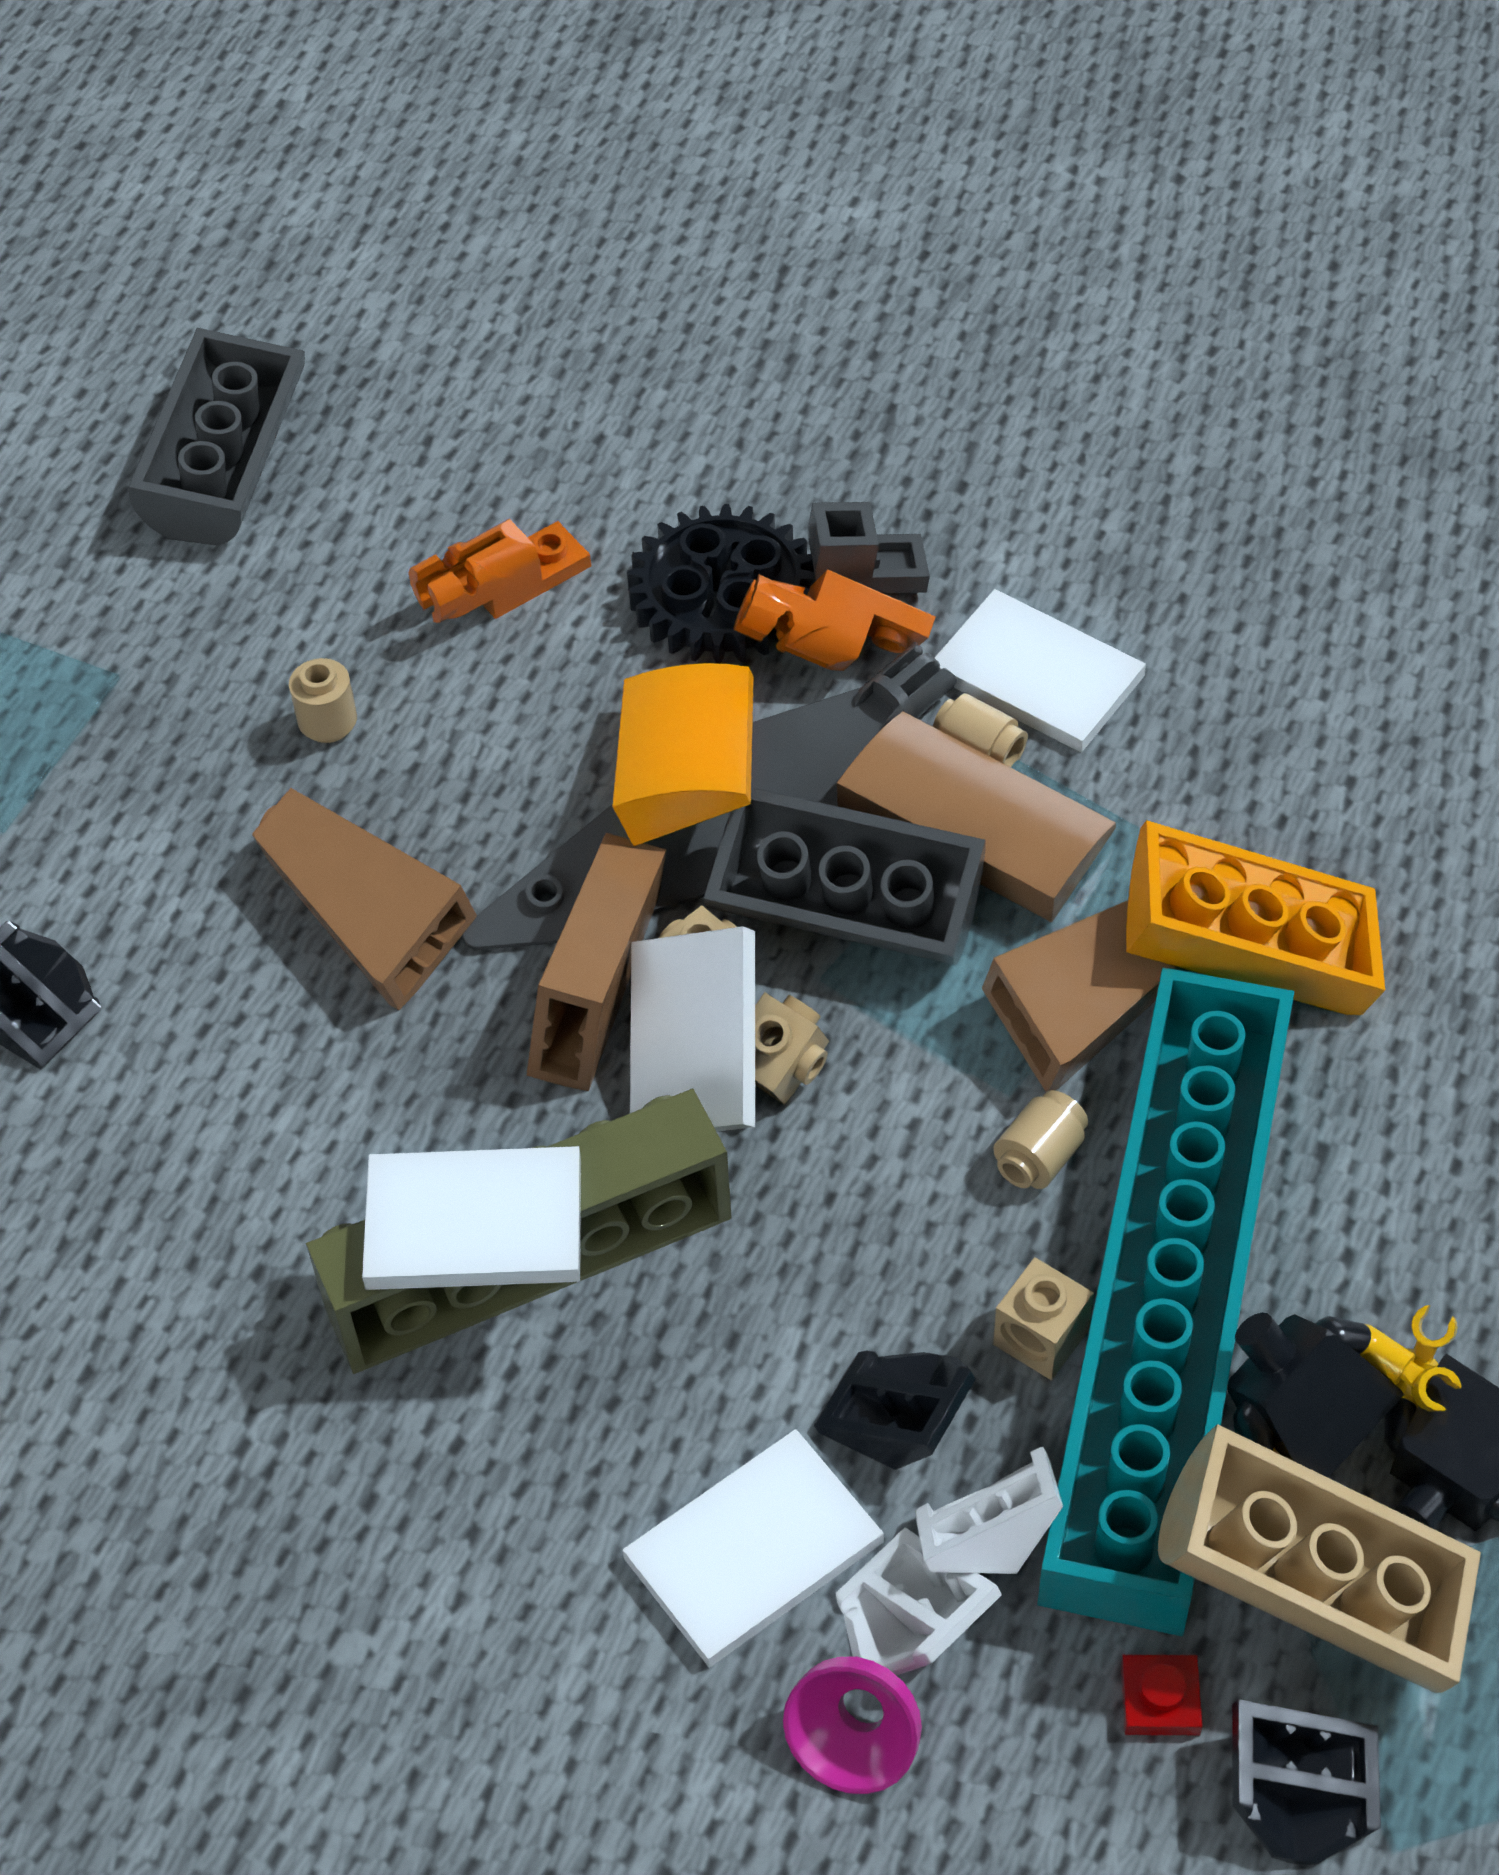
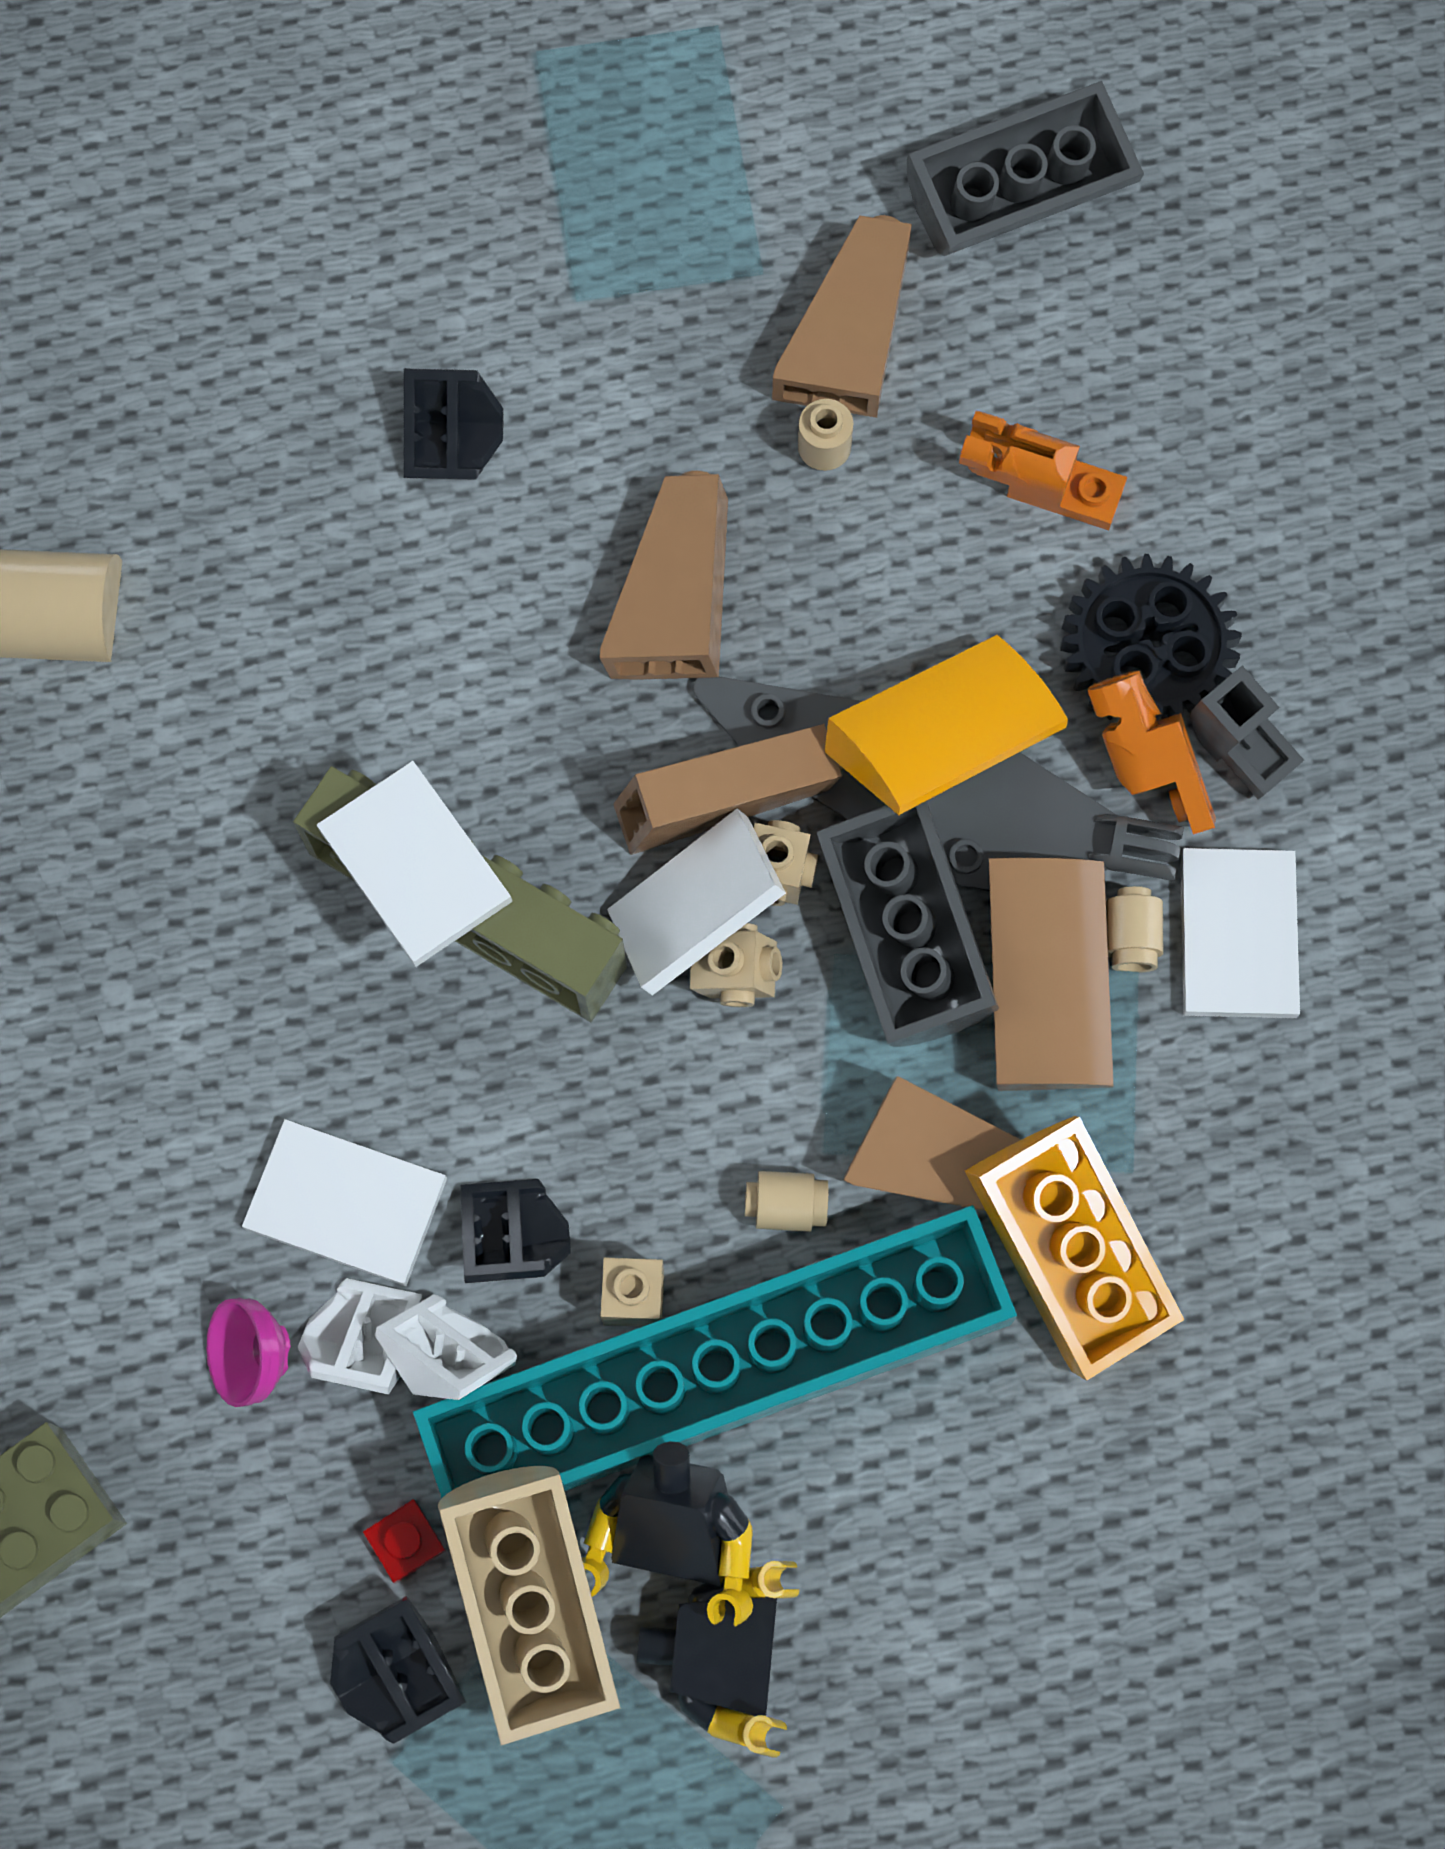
camera: 55 degrees right, 20 degrees up
none -> medium nougat slope [772,215,912,418]

